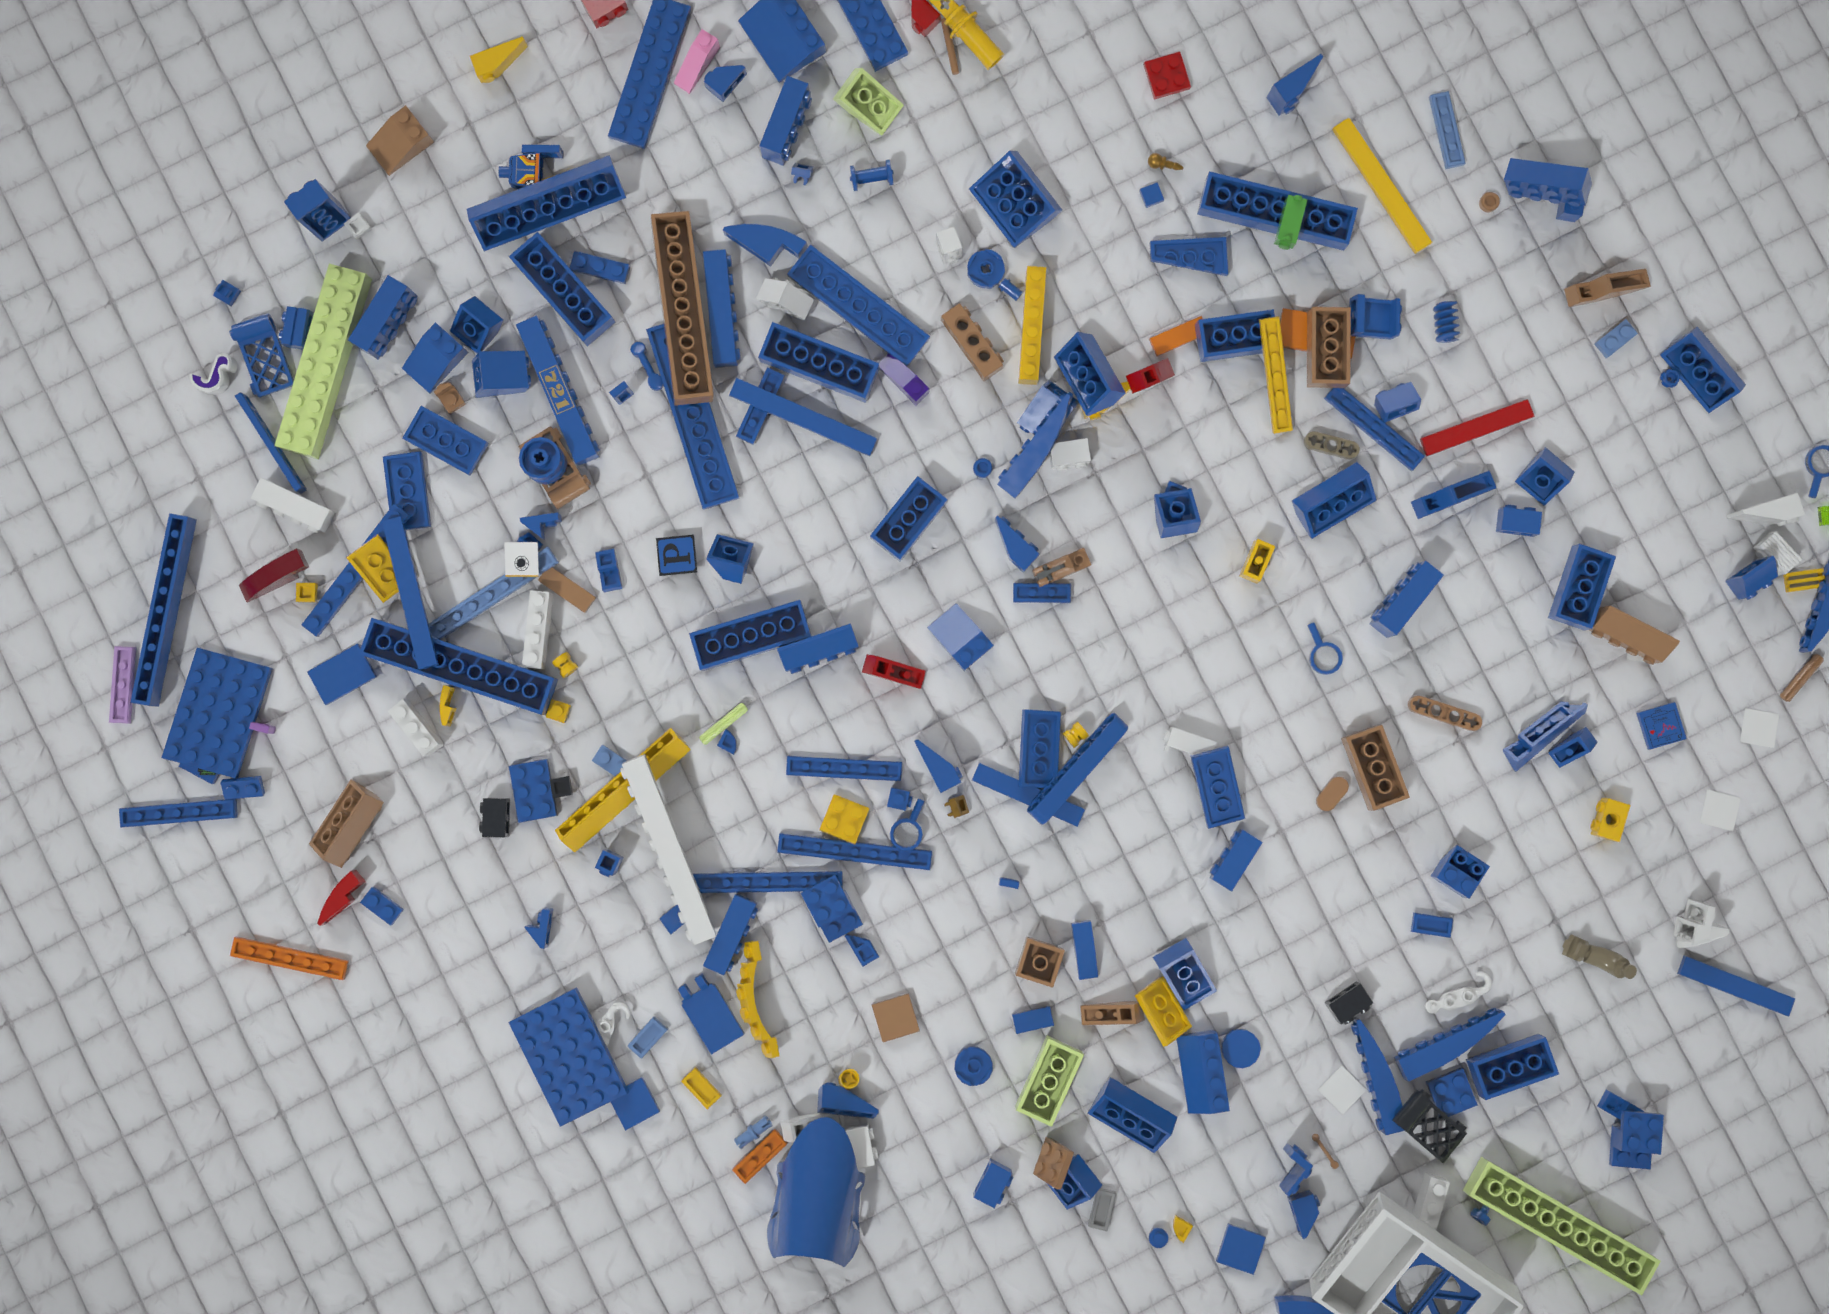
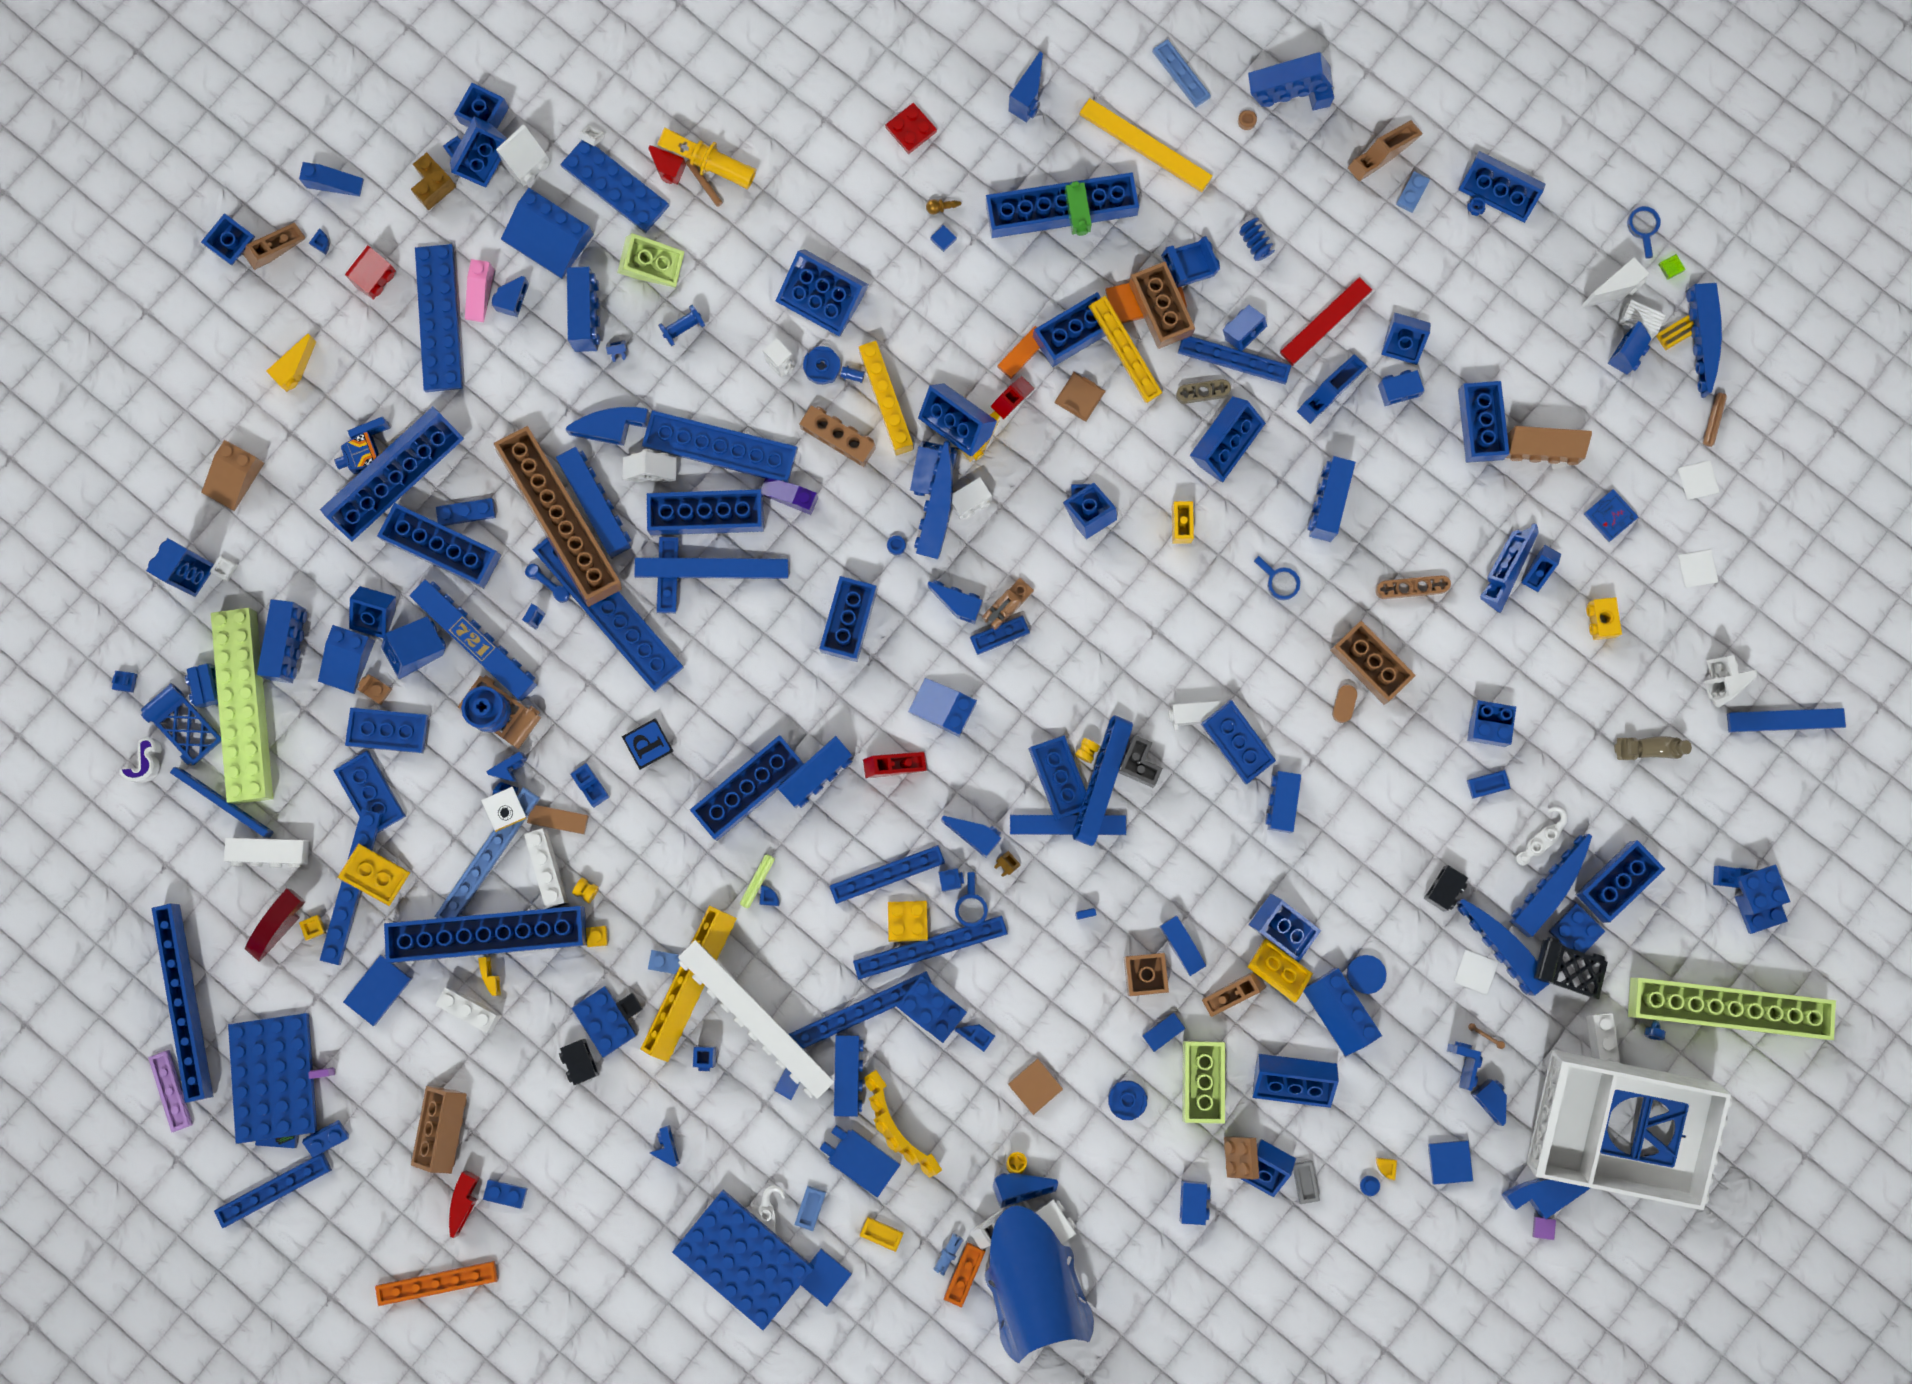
camera: 25 degrees left, 5 degrees down
blue tile [382,516,439,670] -> none
blue slope [707,534,754,584] -> none
blue wing [1149,237,1228,276] -> none
none -> medium nougat piece [1054,372,1106,422]
none -> flat silver brick [1118,735,1163,788]

